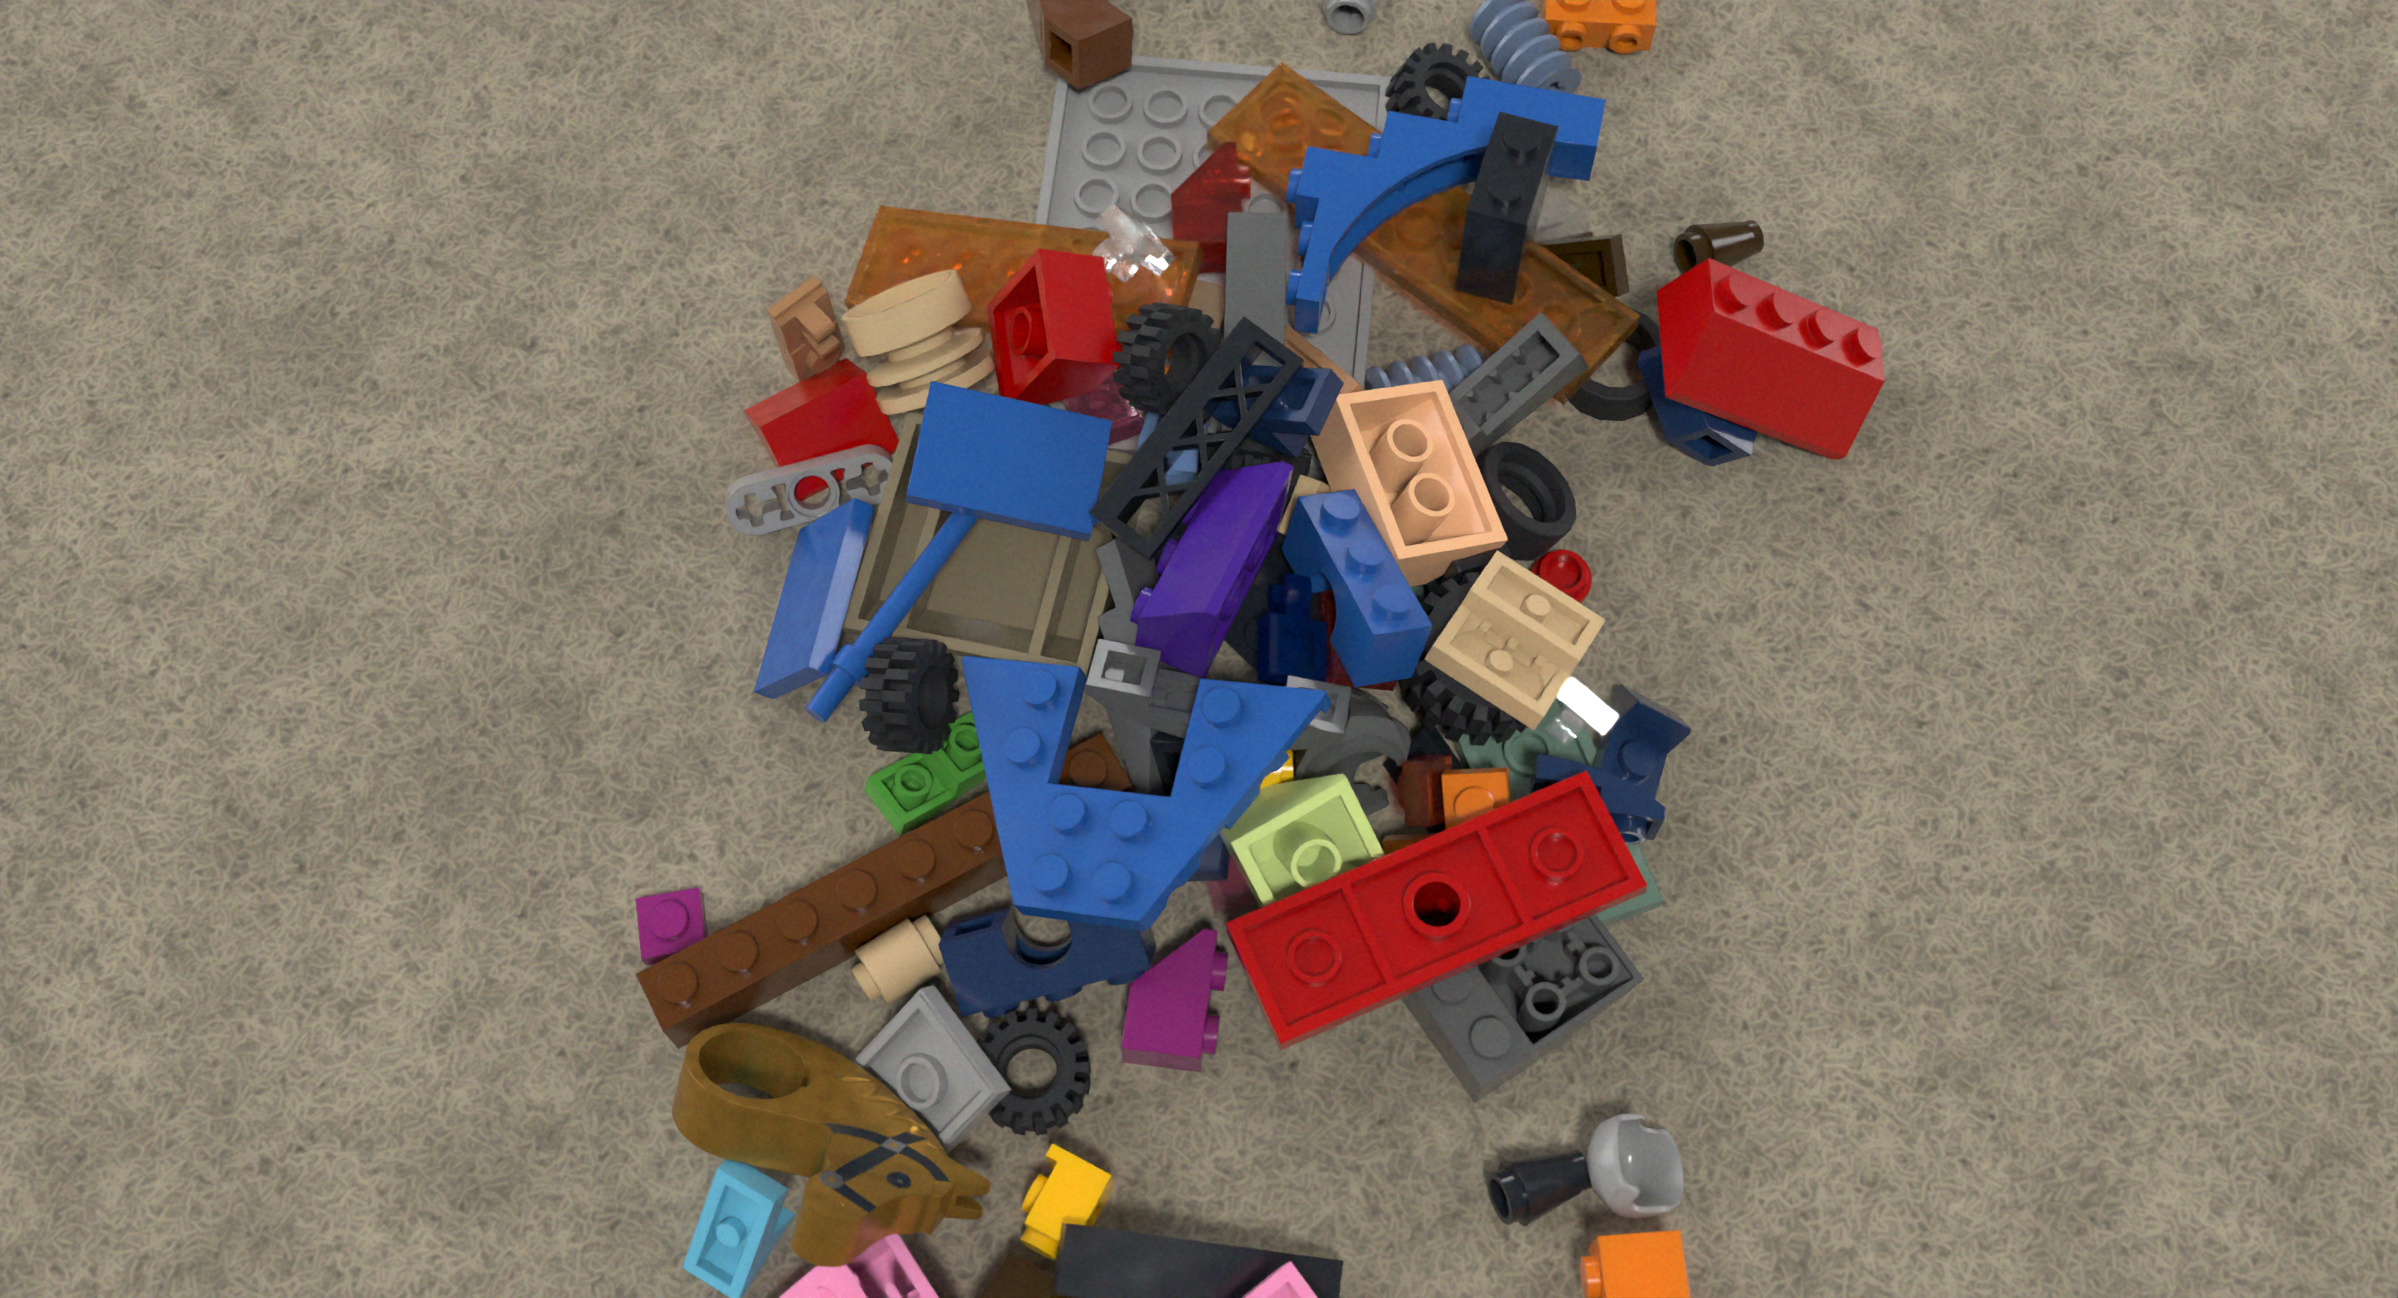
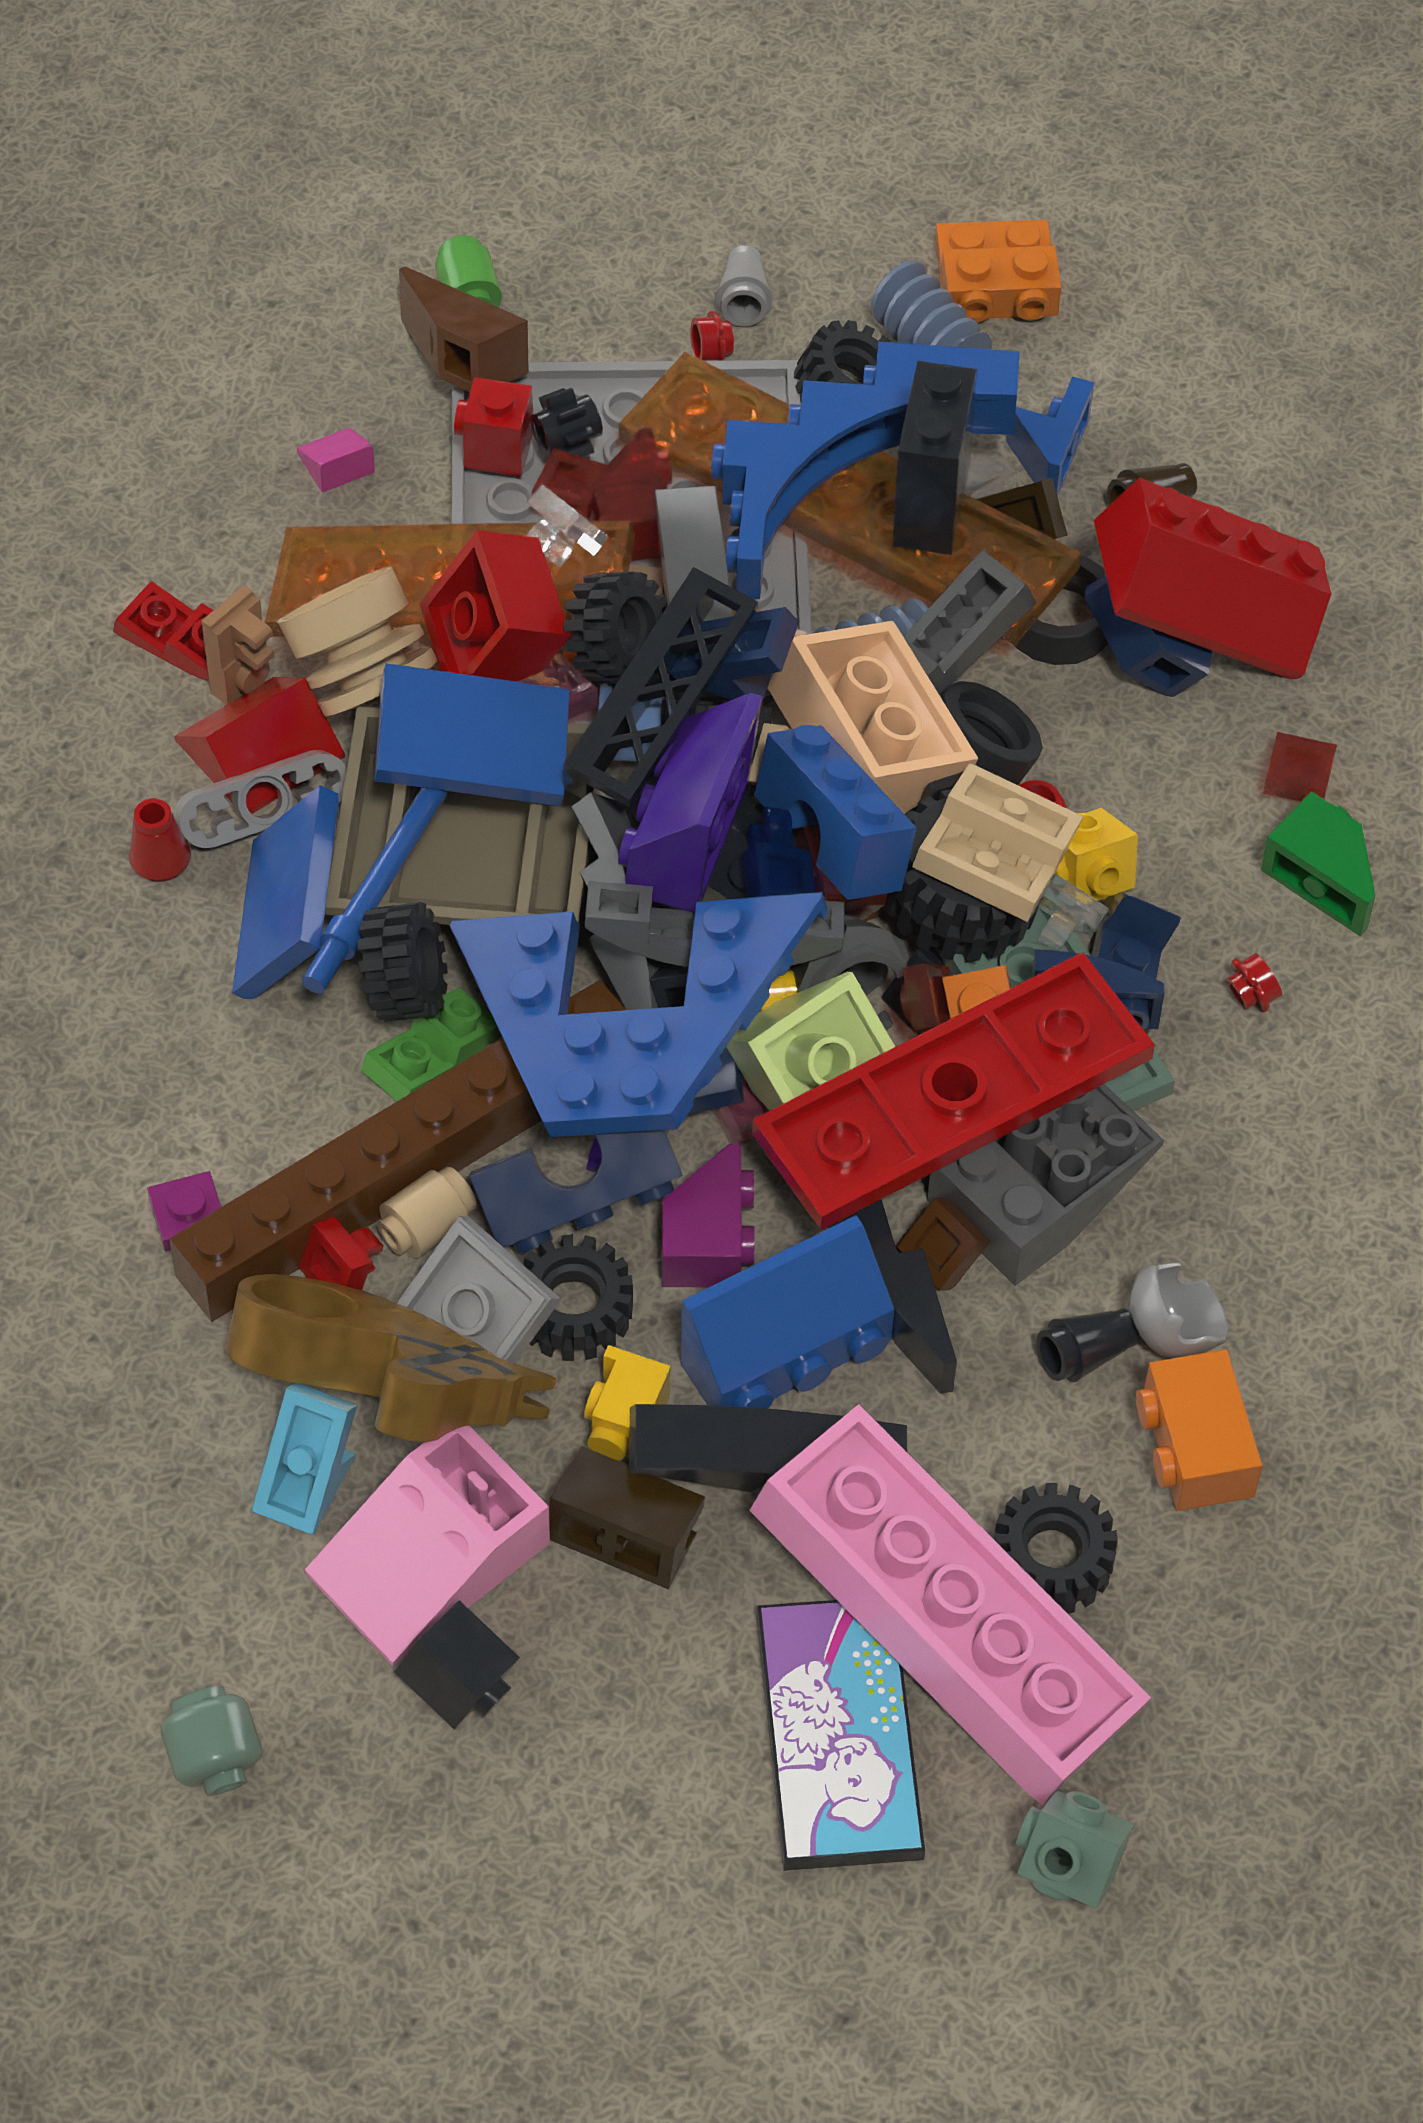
camera: 10 degrees left, 10 degrees down
none -> red slope [113,581,214,681]
none -> red cone [129,798,191,882]
none -> dark pink slope [297,428,375,493]
none -> red tile [299,1216,384,1290]
none -> red brick [454,377,533,476]
none -> black gear [530,388,603,463]
none -> clear red plate [532,449,608,523]
none -> blue slope [681,1215,895,1409]
none -> red plate [690,311,734,361]
none -> black slope [828,1199,957,1394]
none -> reddish brown plate [897,1198,990,1291]
none -> blue slope [1006,376,1095,497]
none -> yellow brick [1047,807,1138,909]
none -> red plate [1226,953,1282,1012]
none -> green slope [1261,791,1376,937]
none -> clear red plate [1263,732,1337,802]

